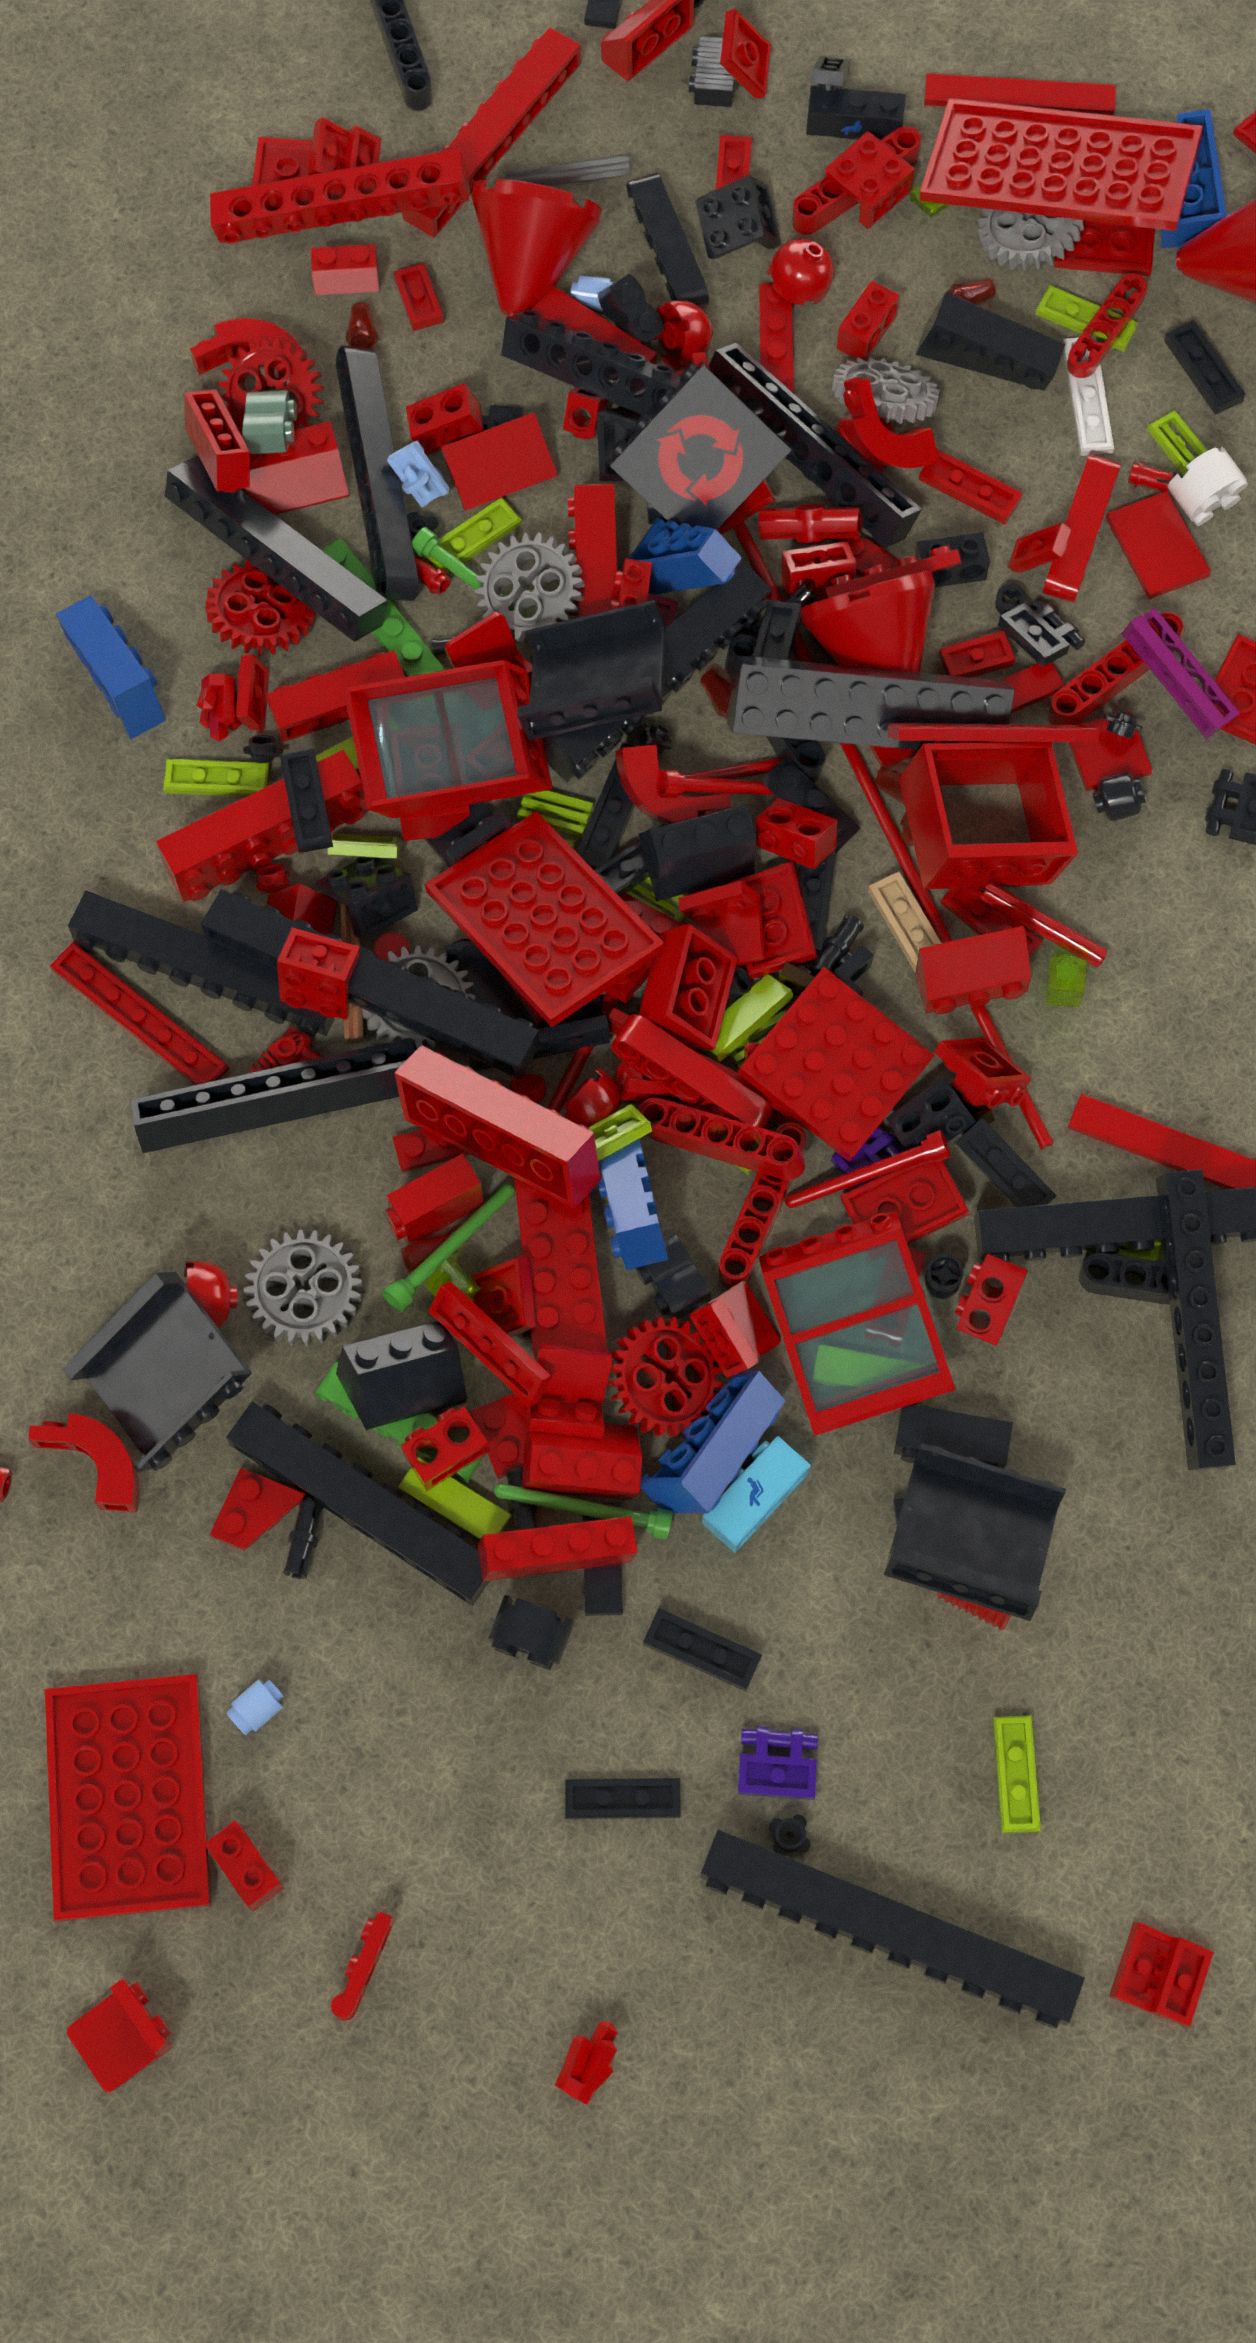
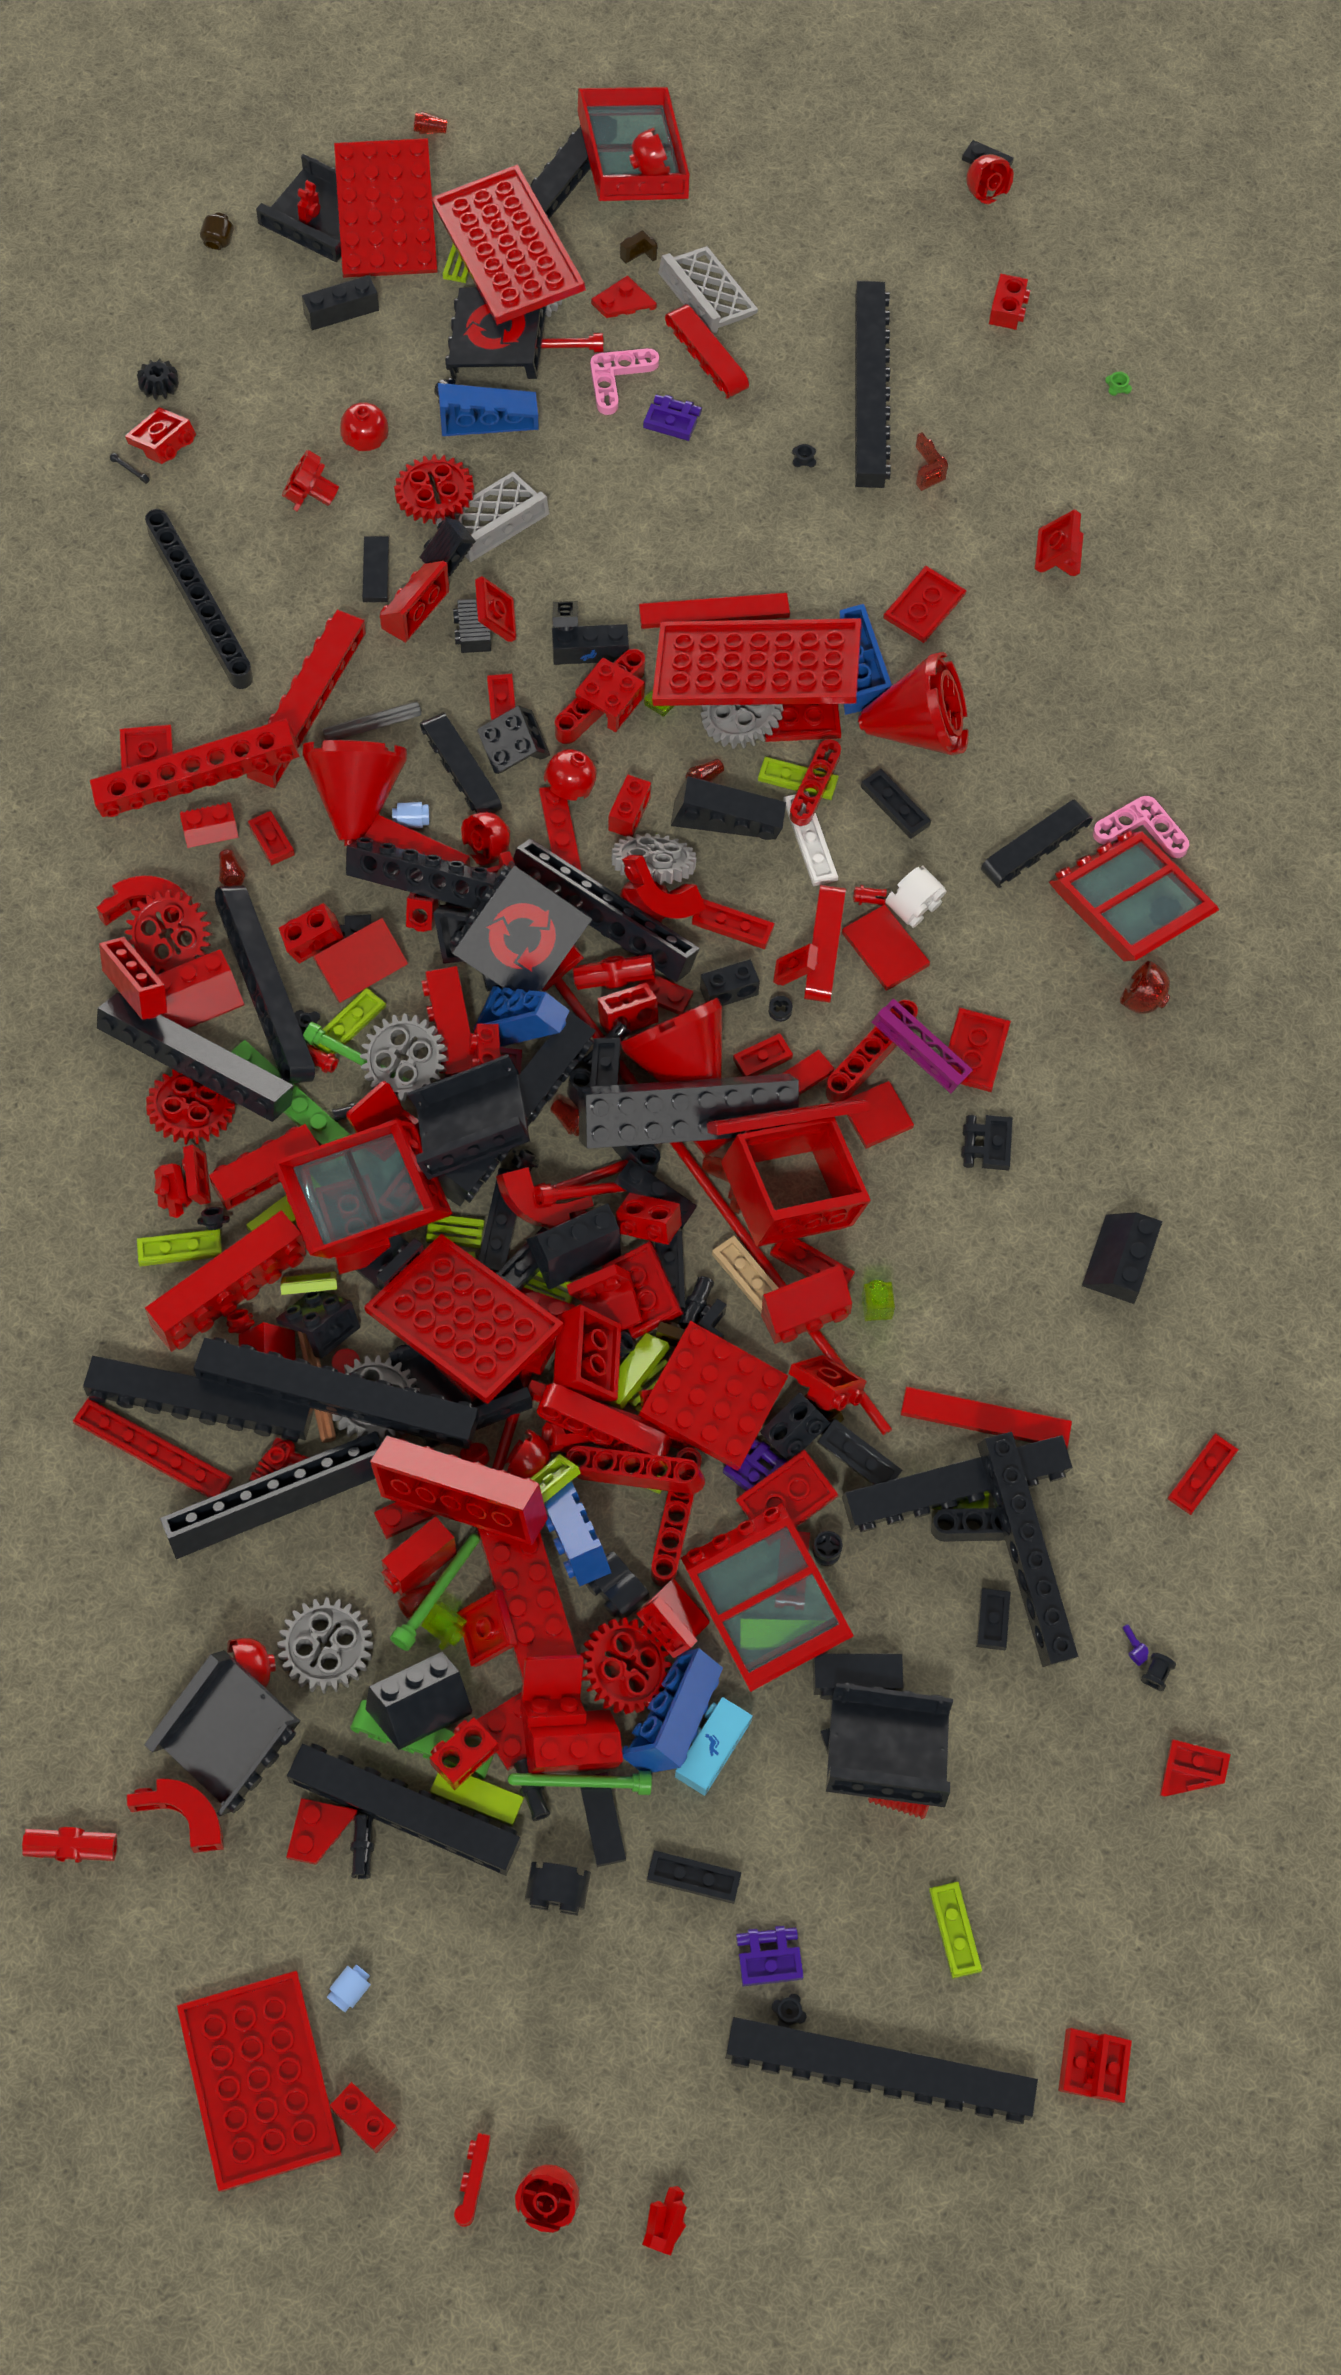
camera: 15 degrees left, 5 degrees down
blue wedge [56,595,166,740] -> none
red bracket [66,1978,173,2093] -> none
sand green brick [243,390,297,454] -> none
red bracket [277,927,360,1020] -> none
black tile [280,748,333,853] -> none
red slope [308,117,382,175] -> none
light blue hips [387,441,450,507] -> none
red plate [428,1281,552,1407] -> none
red brick [477,1516,638,1582] -> none
black tile [565,1778,681,1820] -> none
black brick [598,274,664,344] -> none
red piece [785,1130,951,1208] -> none
red plate [826,545,961,598] -> none
red brick [954,1254,1028,1346] -> none
red axle [981,882,1108,967] -> none
black plate [998,598,1085,667] -> none
black head [1093,771,1146,821] -> none
black plate [1103,711,1143,738] -> none
lime tile [1147,410,1208,476] -> none
none -> red cylinder [515,2164,580,2233]
none -> black plate [976,1588,1011,1651]

